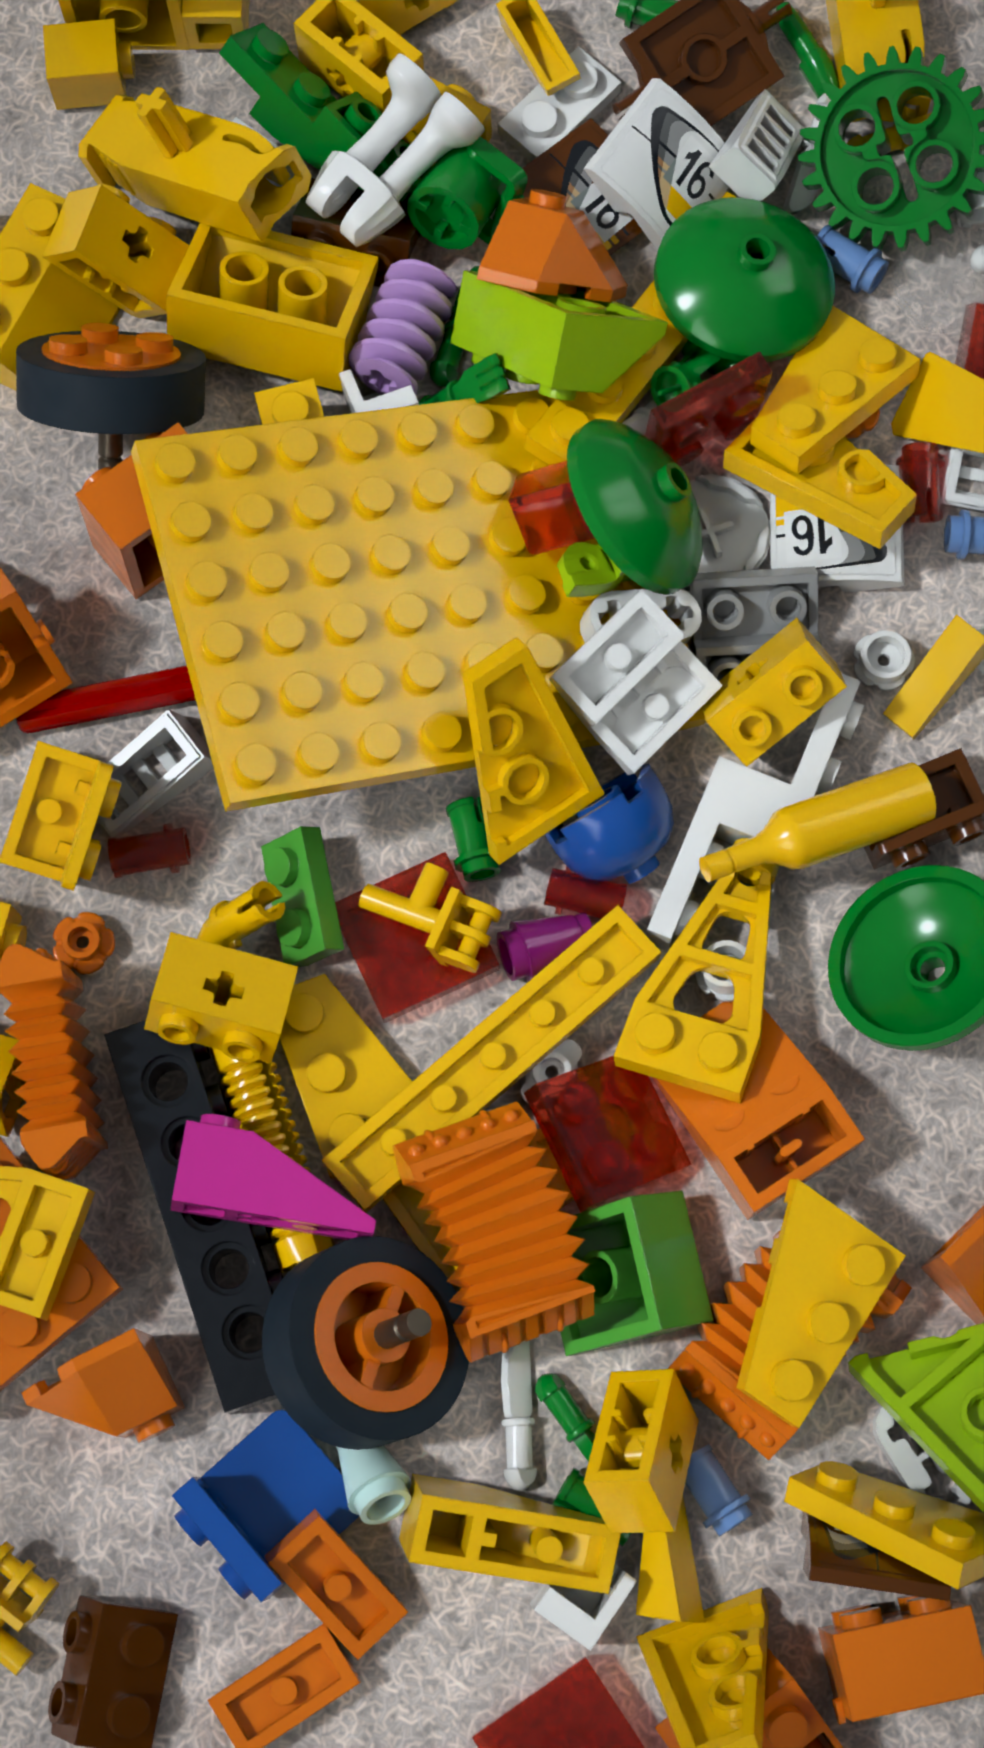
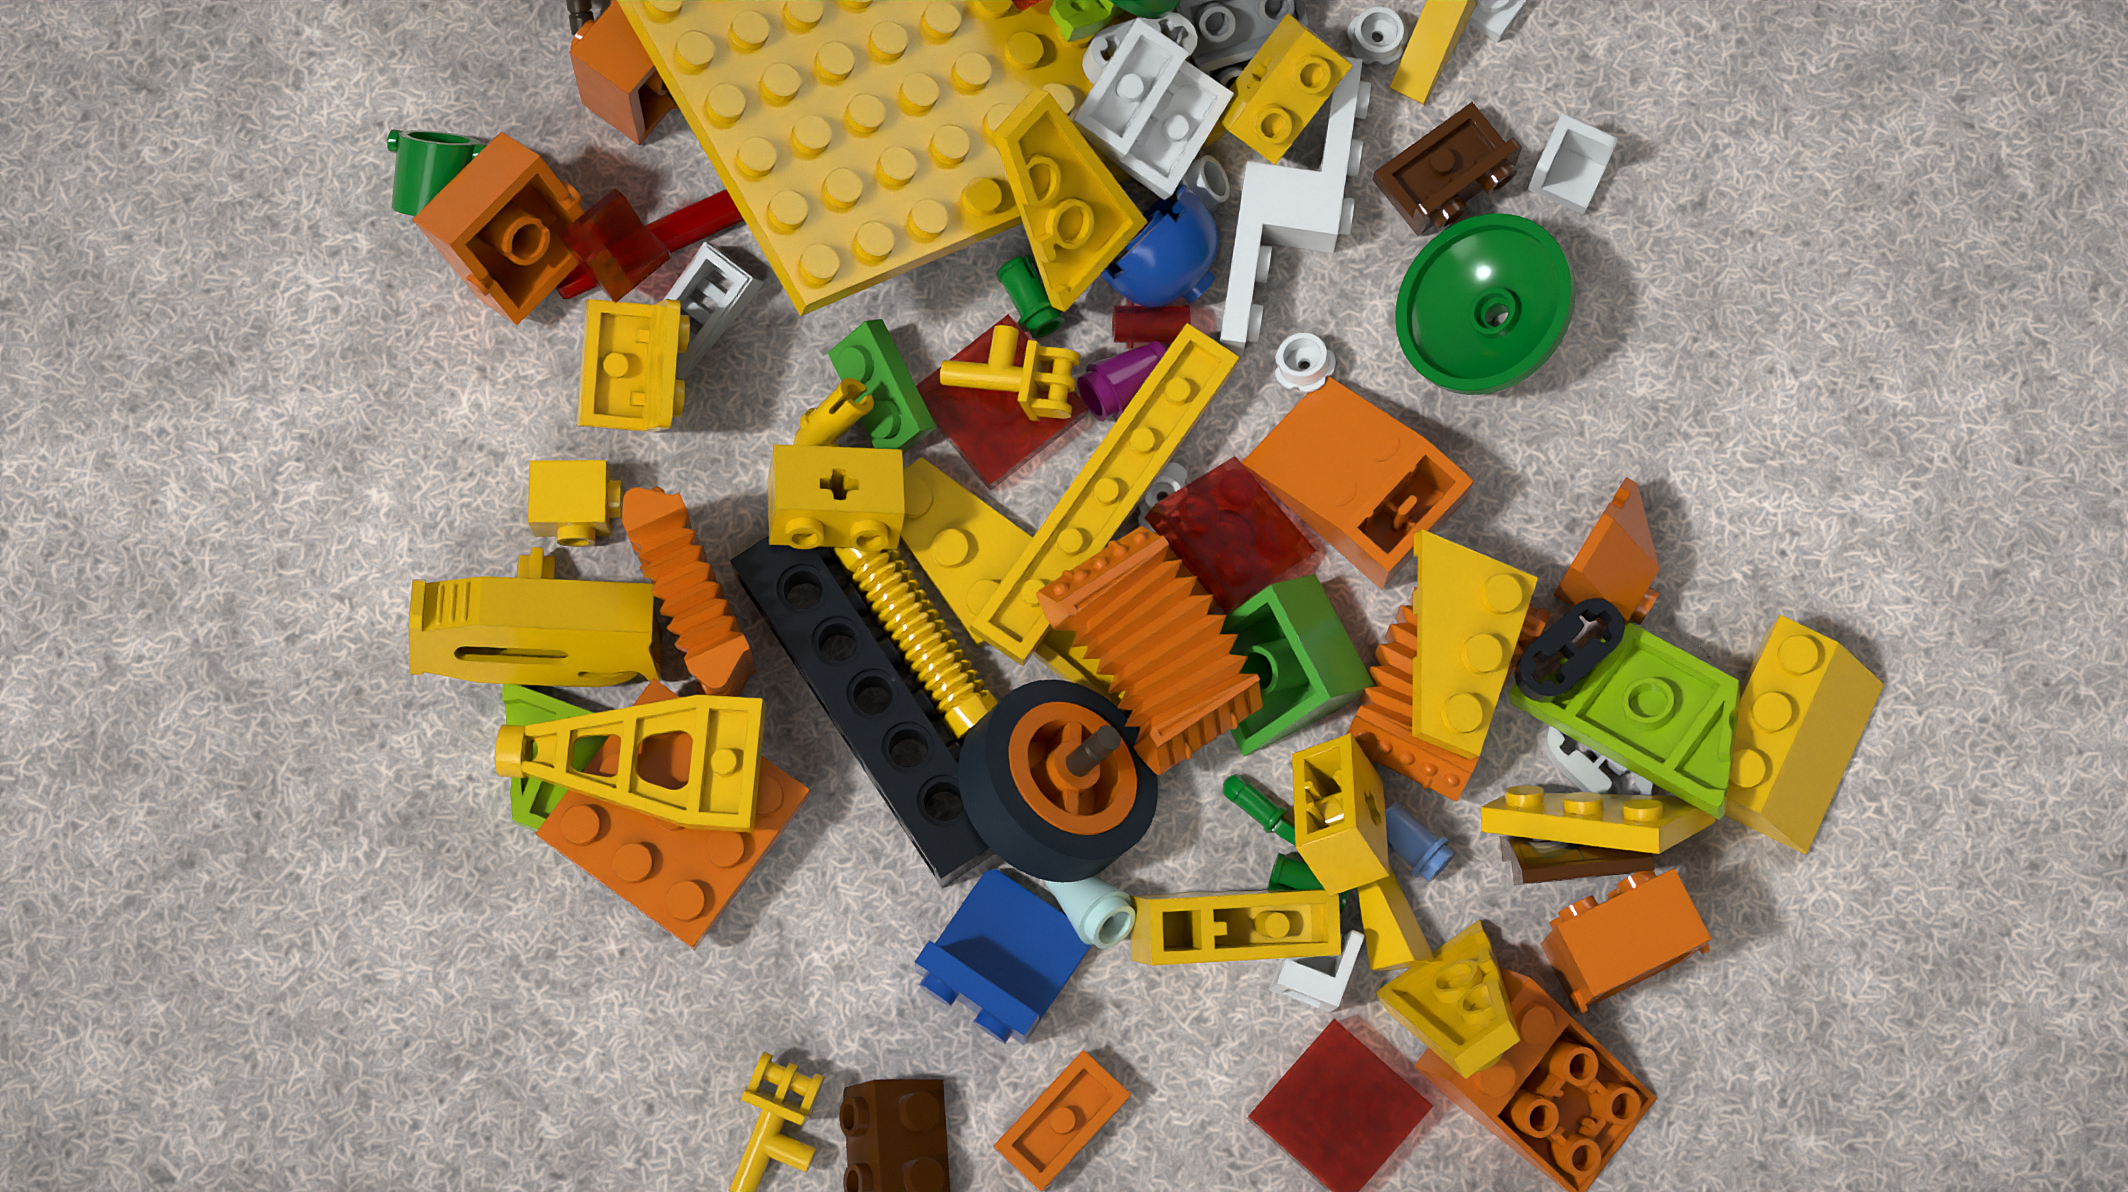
camera: 20 degrees left, 0 degrees up
orange slope [21,1328,185,1443] -> none
orange plate [53,912,115,974] -> none
clear red pin [108,823,191,878] -> none
dark pink slope [171,1114,376,1240] -> none
orange plate [265,1509,408,1660] -> none
white piece [501,1341,537,1491] -> none
yellow plate [614,838,780,1103] -> none
yellow piece [699,762,937,882] -> none
none -> clear red panel [558,189,672,304]
none -> white plate [1175,155,1230,212]
none -> black beam [1514,598,1625,703]

